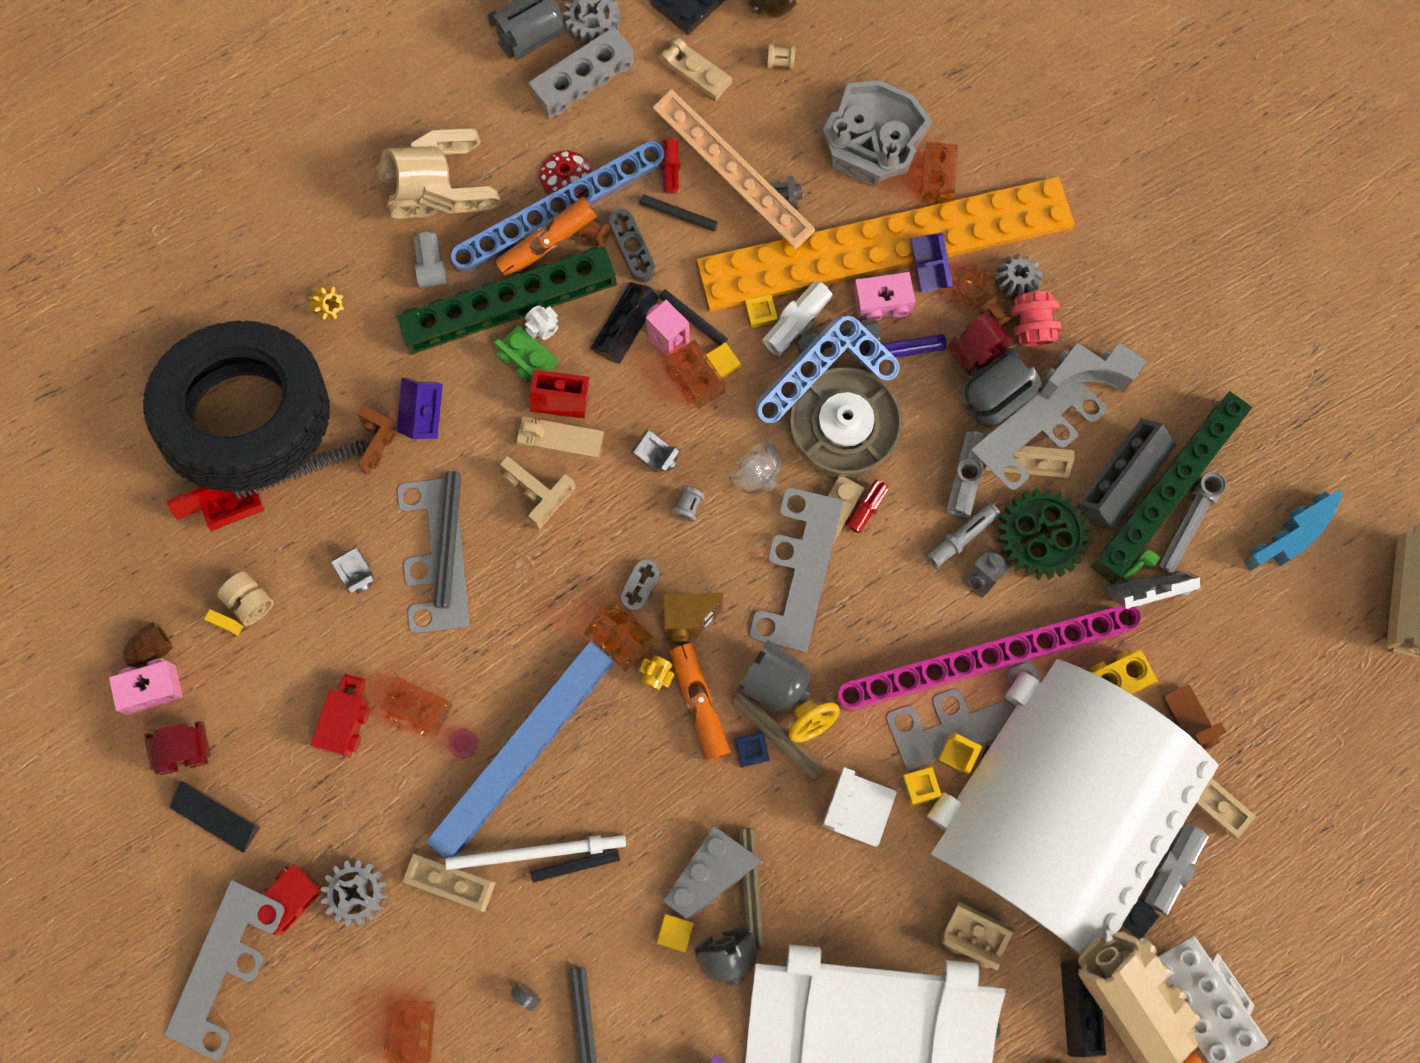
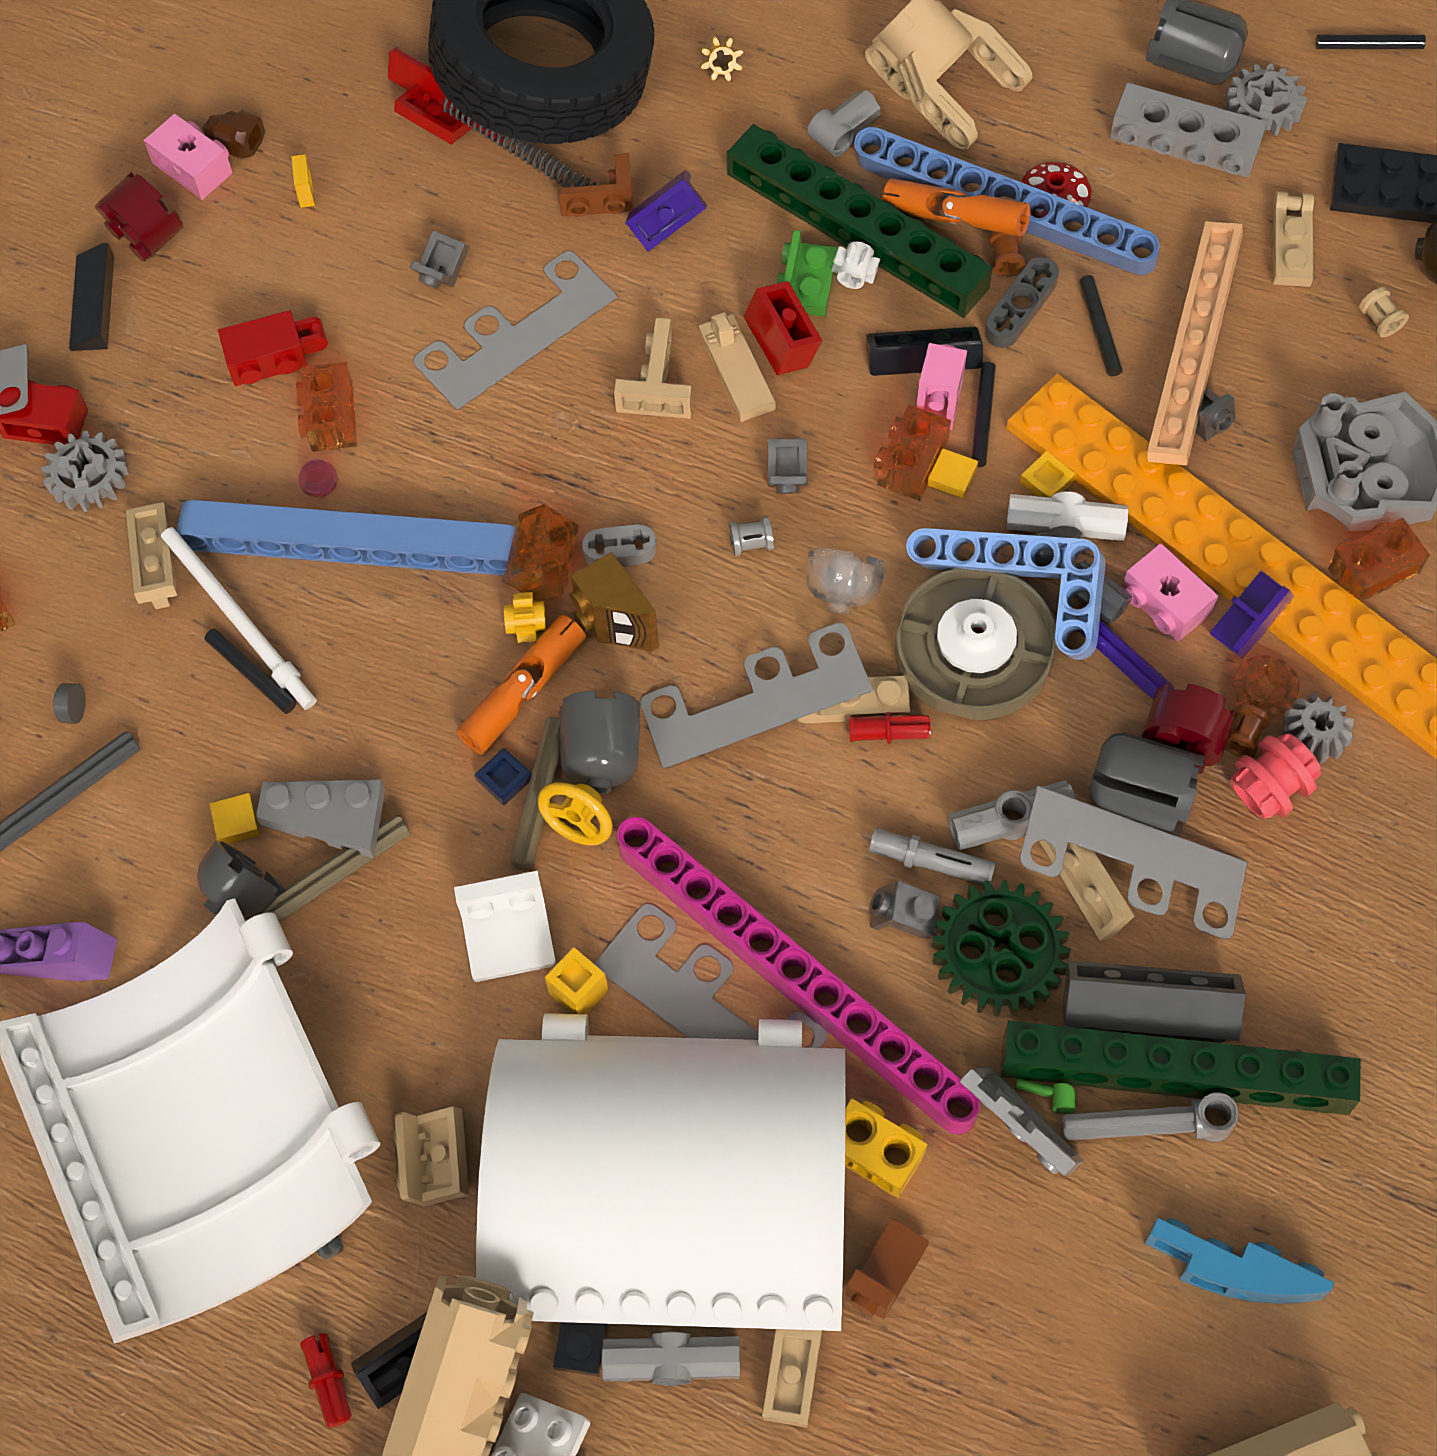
camera: 60 degrees right, 10 degrees down
tan wheel [217,571,274,626] -> none
dark grey axle [434,471,461,609] -> none
red axle [660,139,681,194] -> none
yellow panel [937,733,982,773] -> none
light grey arch [1041,342,1147,399] -> none

